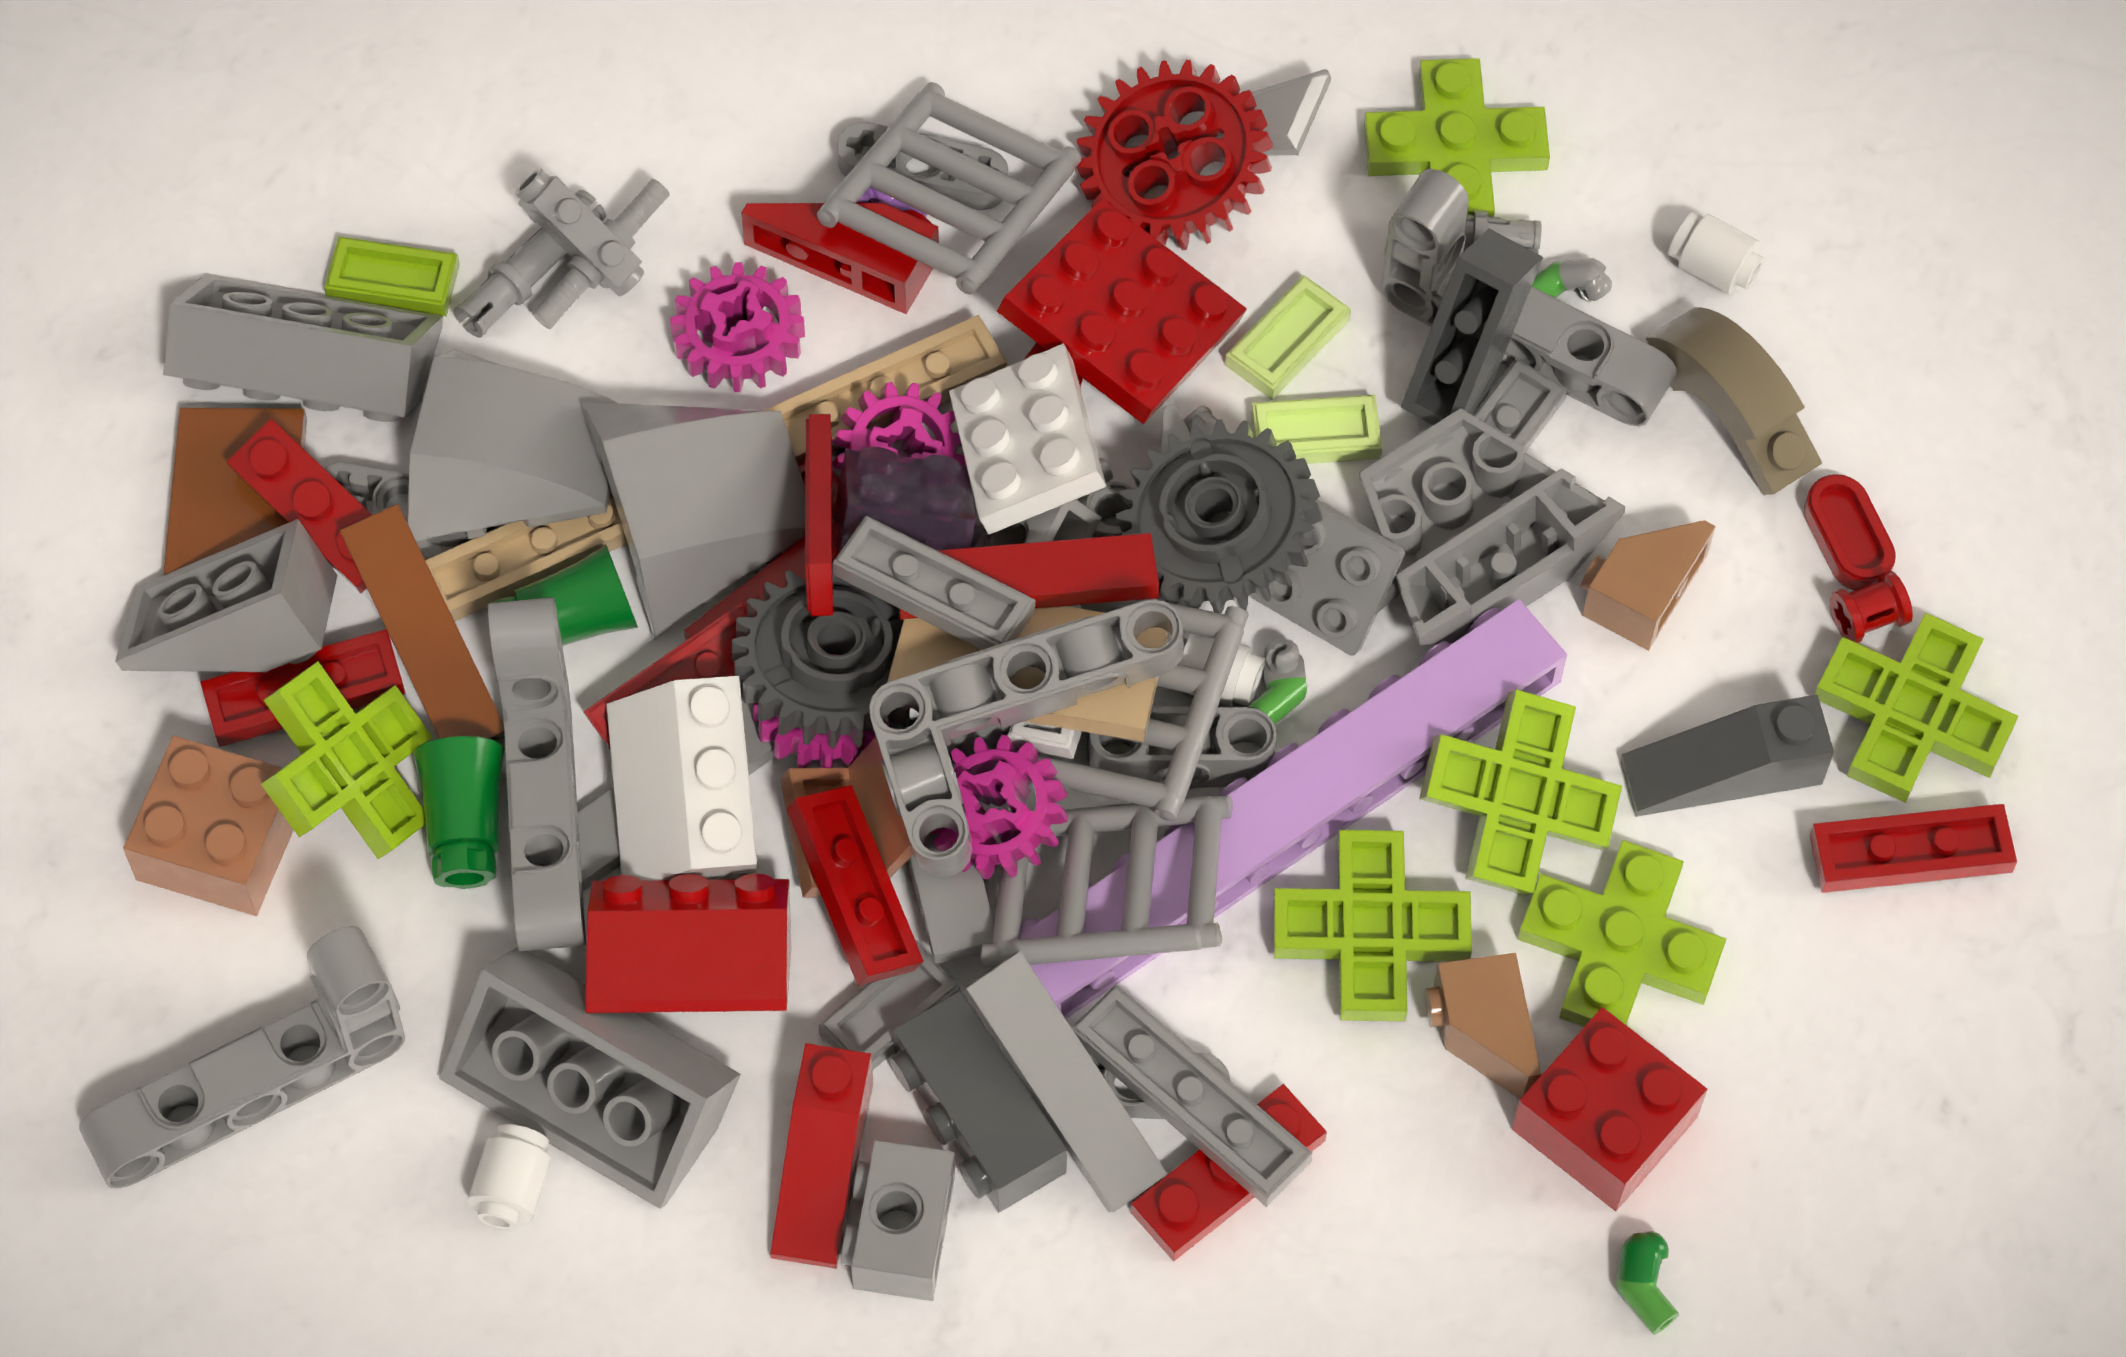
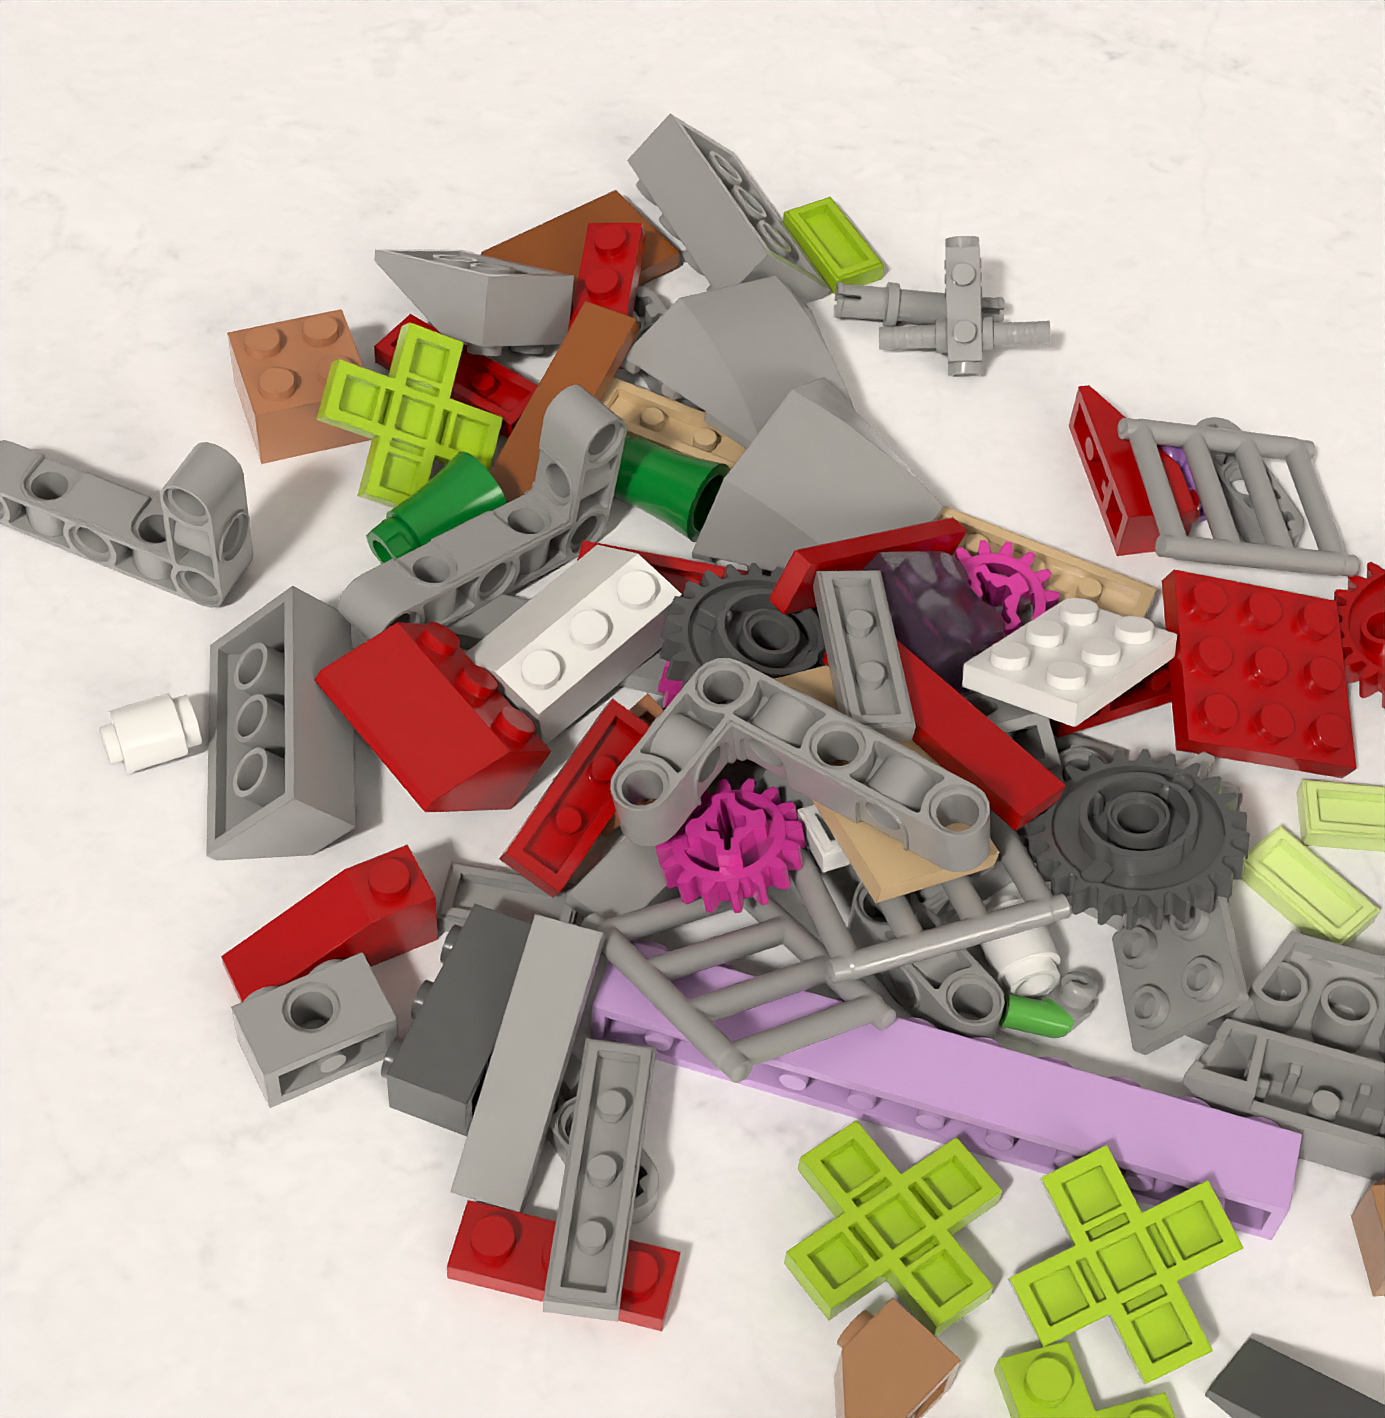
camera: 50 degrees right, 10 degrees down
dark pink gear [670,262,805,392] -> none

